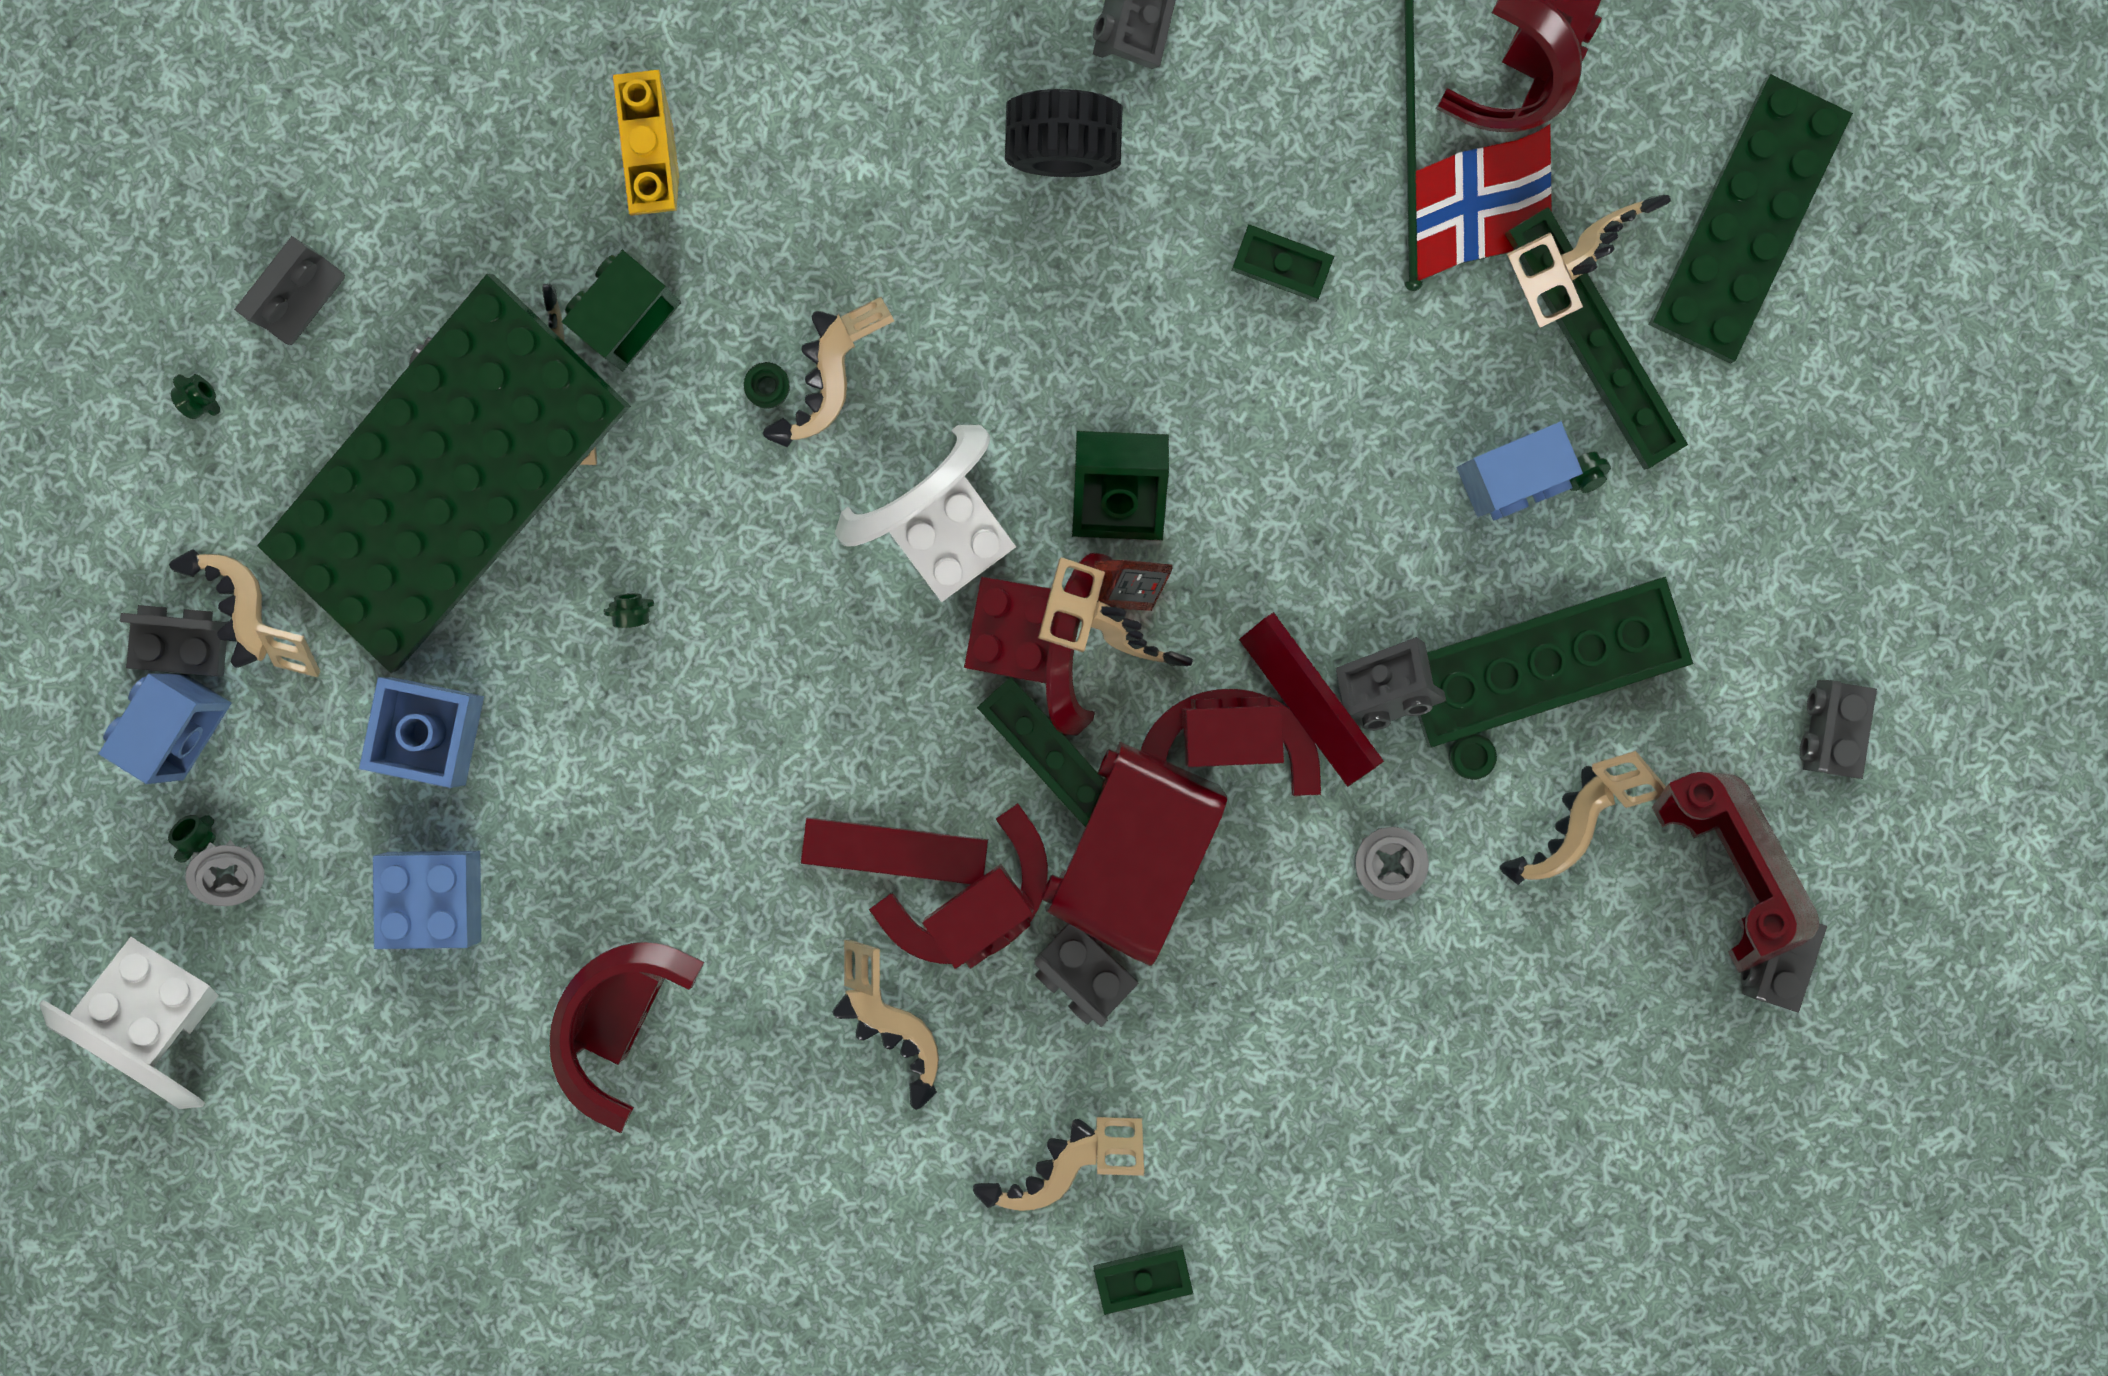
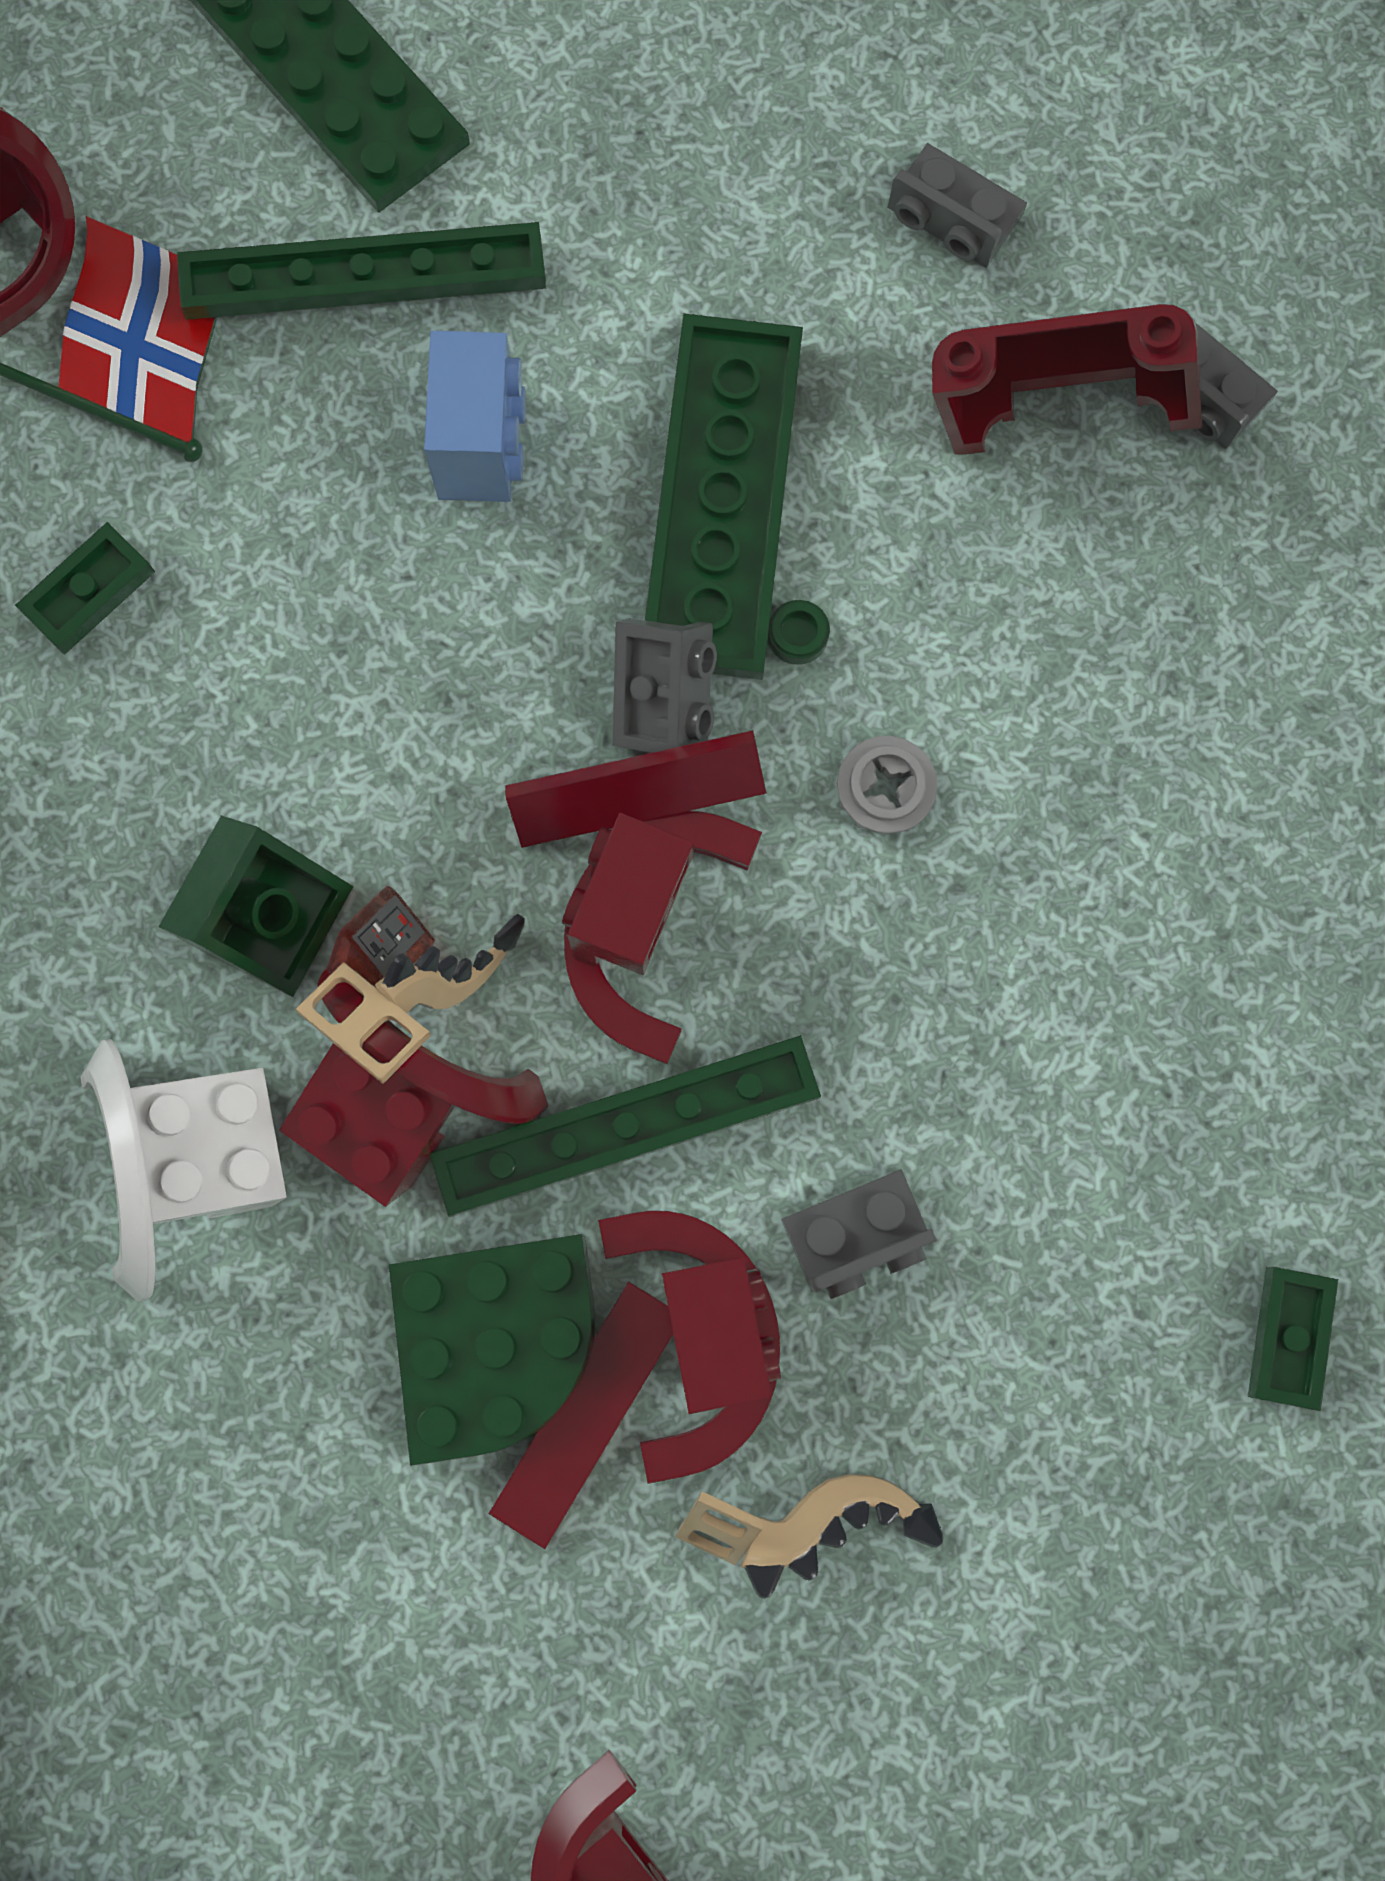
camera: 70 degrees left, 10 degrees down
dark green plate [604,593,654,628] -> none
tan piece [973,1117,1144,1211] -> none
dark red windscreen [1041,742,1227,966] -> none
tan piece [1500,751,1666,885] -> none
tan piece [1507,194,1671,328] -> none
dark green plate [1569,452,1611,493] -> none
none -> dark green plate [389,1234,595,1466]

